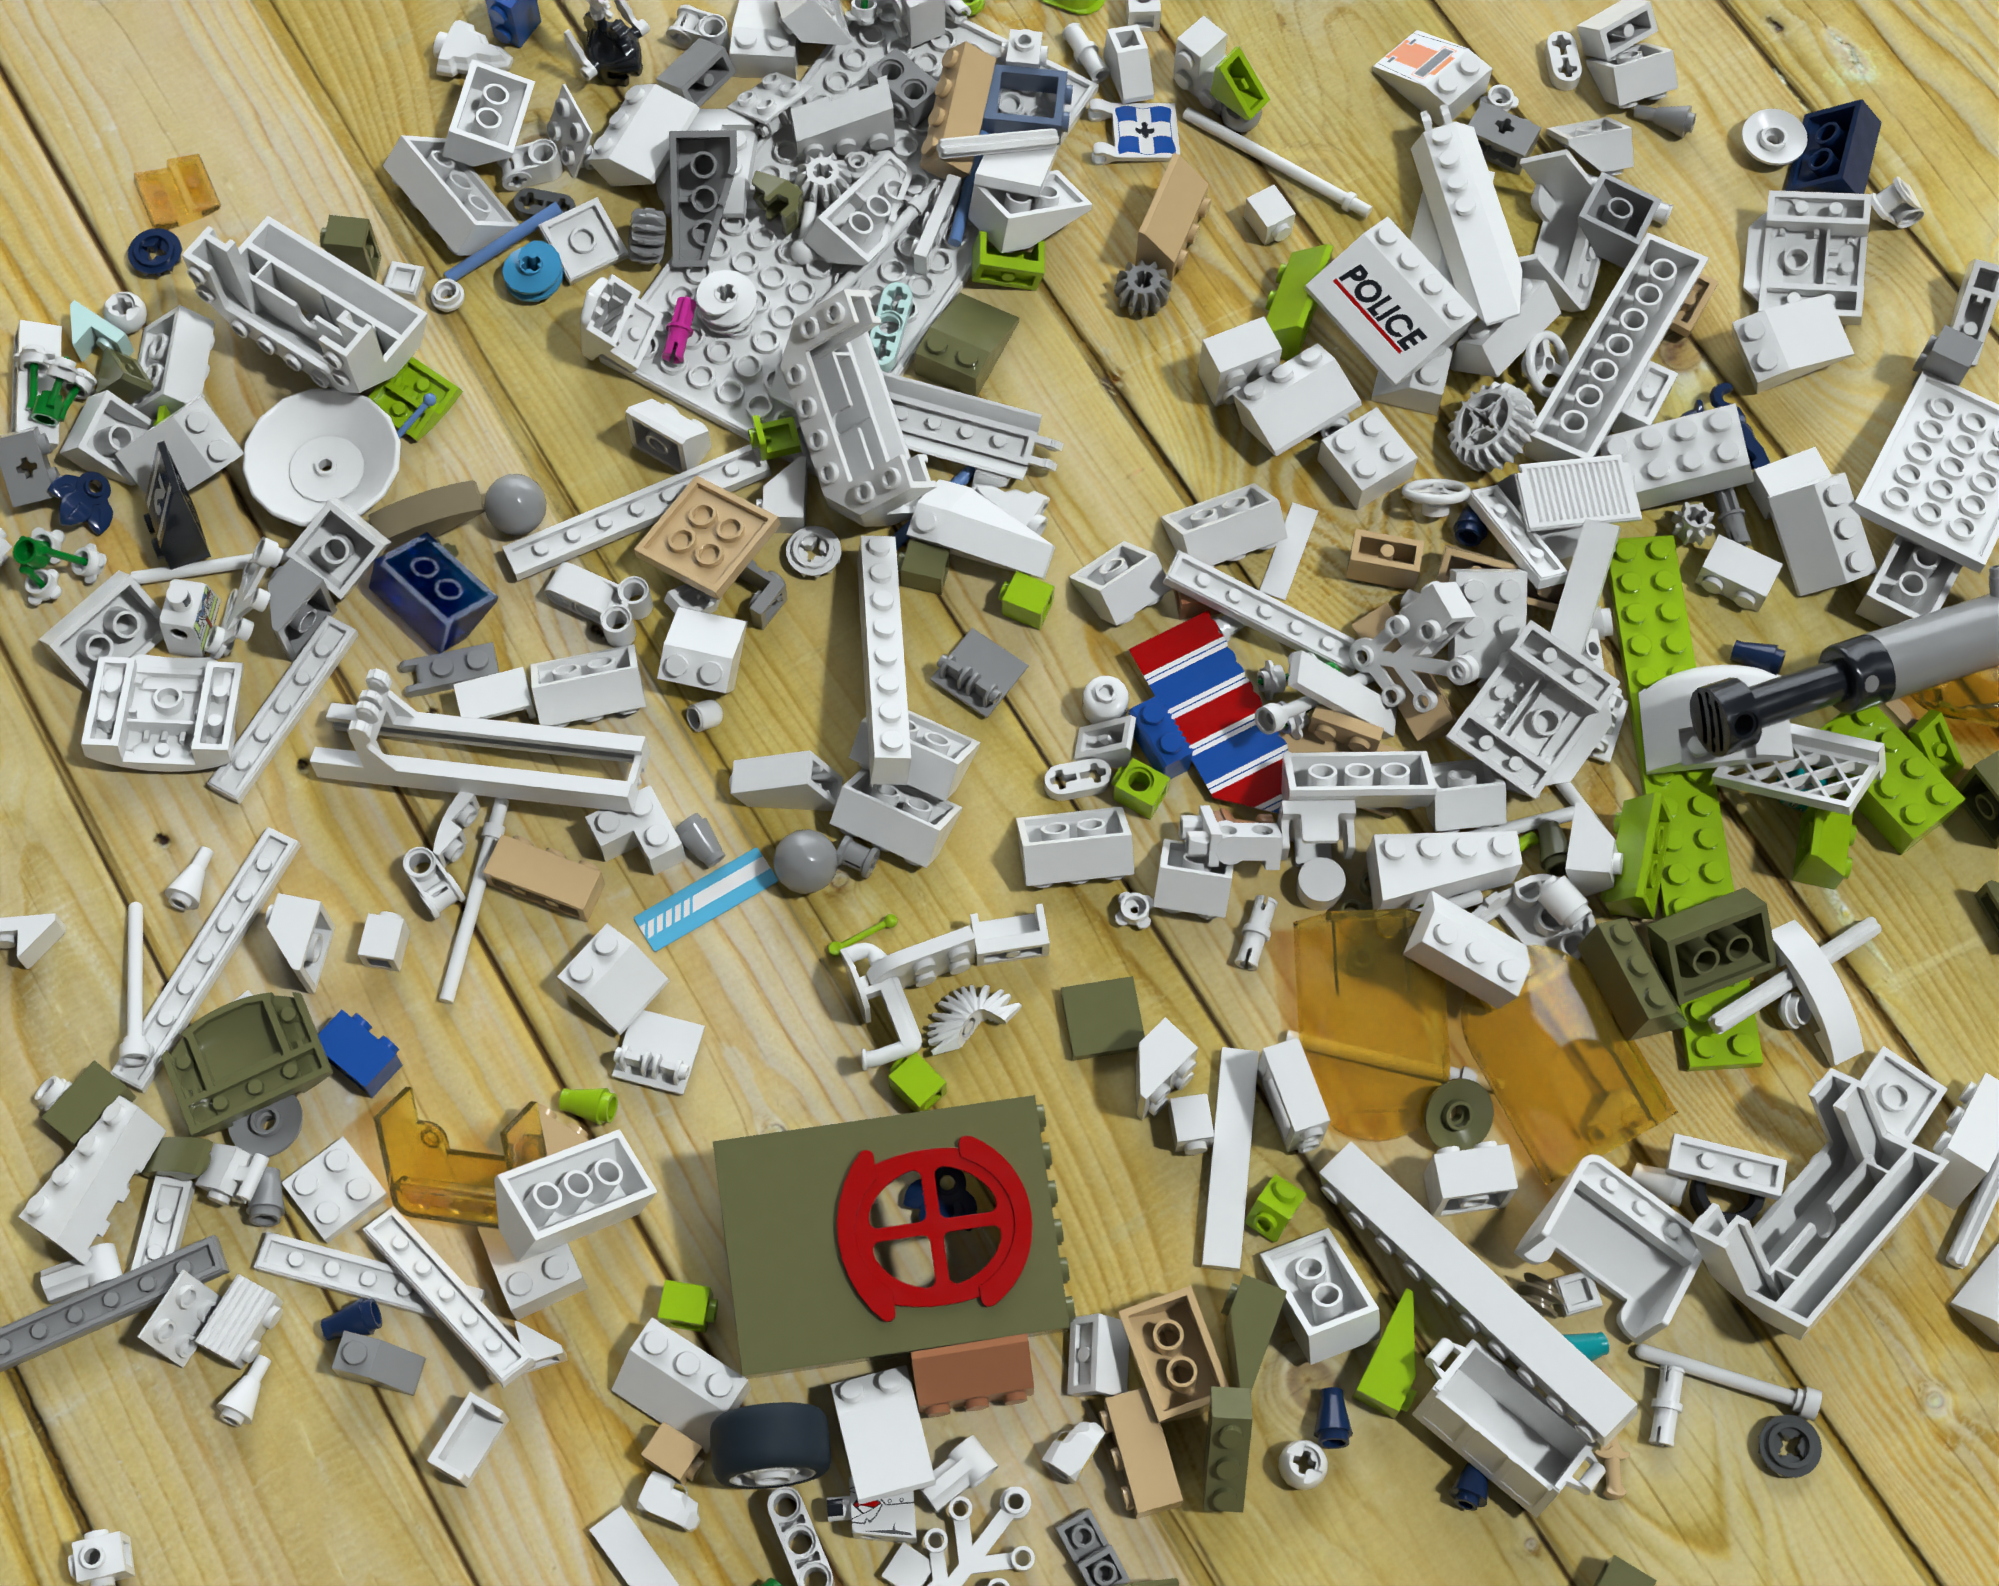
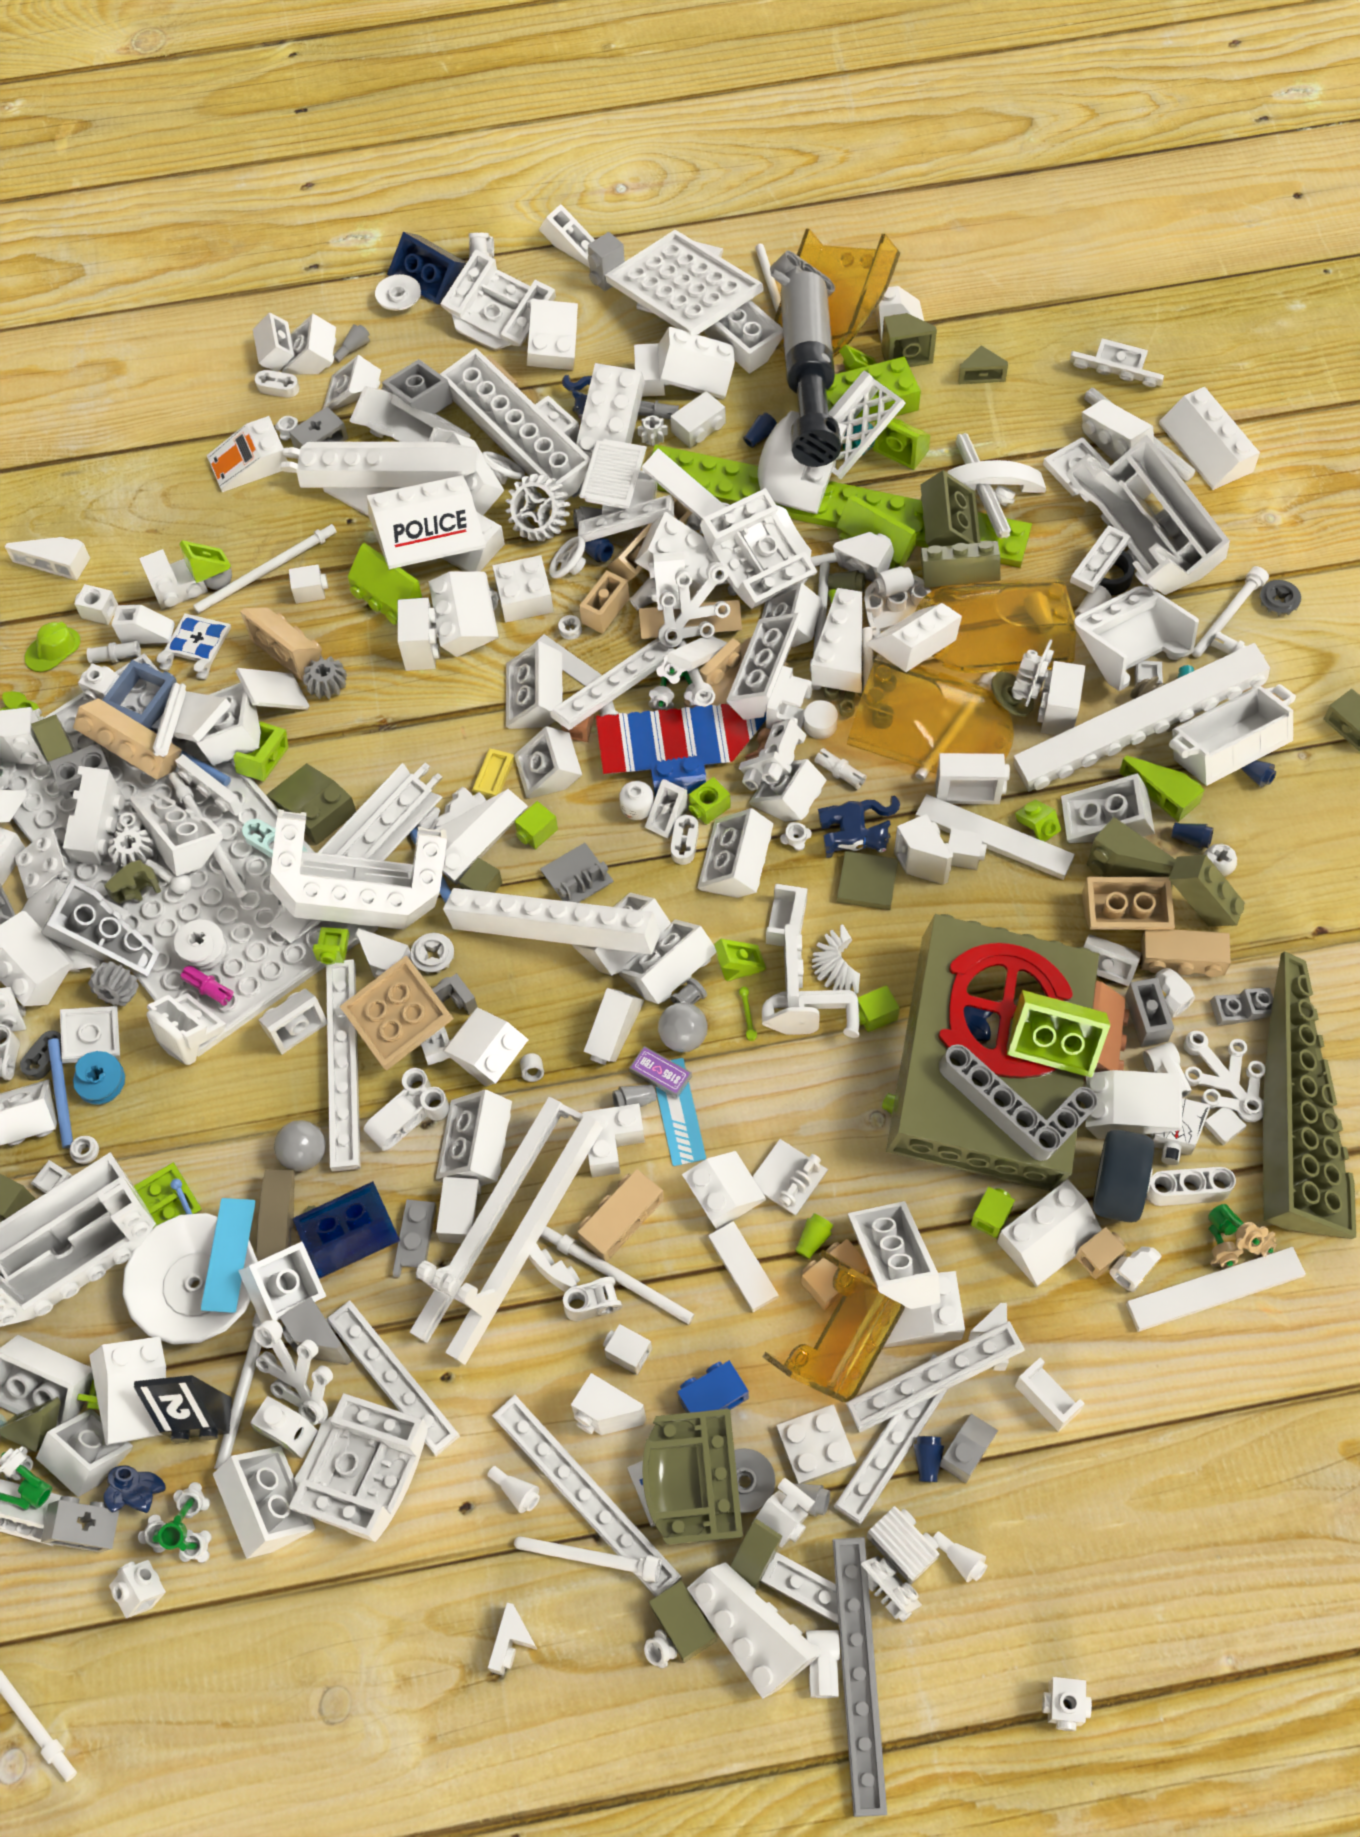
camera: 65 degrees left, 5 degrees down
none -> olive slope [31,714,74,762]
none -> medium azure sticker [201,1198,256,1313]
none -> white piece [235,668,310,710]
none -> light yellow tile [472,748,514,800]
none -> white bush [558,615,582,640]
none -> tile [629,1046,692,1099]
none -> white tile [708,1221,779,1312]
none -> lime slope [714,938,766,981]
none -> dark blue animal [818,796,900,858]
none -> light grey beam [939,1044,1098,1161]
none -> lime slope [1007,990,1111,1078]
none -> white hinge [1012,639,1054,707]
none -> light grey brick [1125,977,1174,1047]

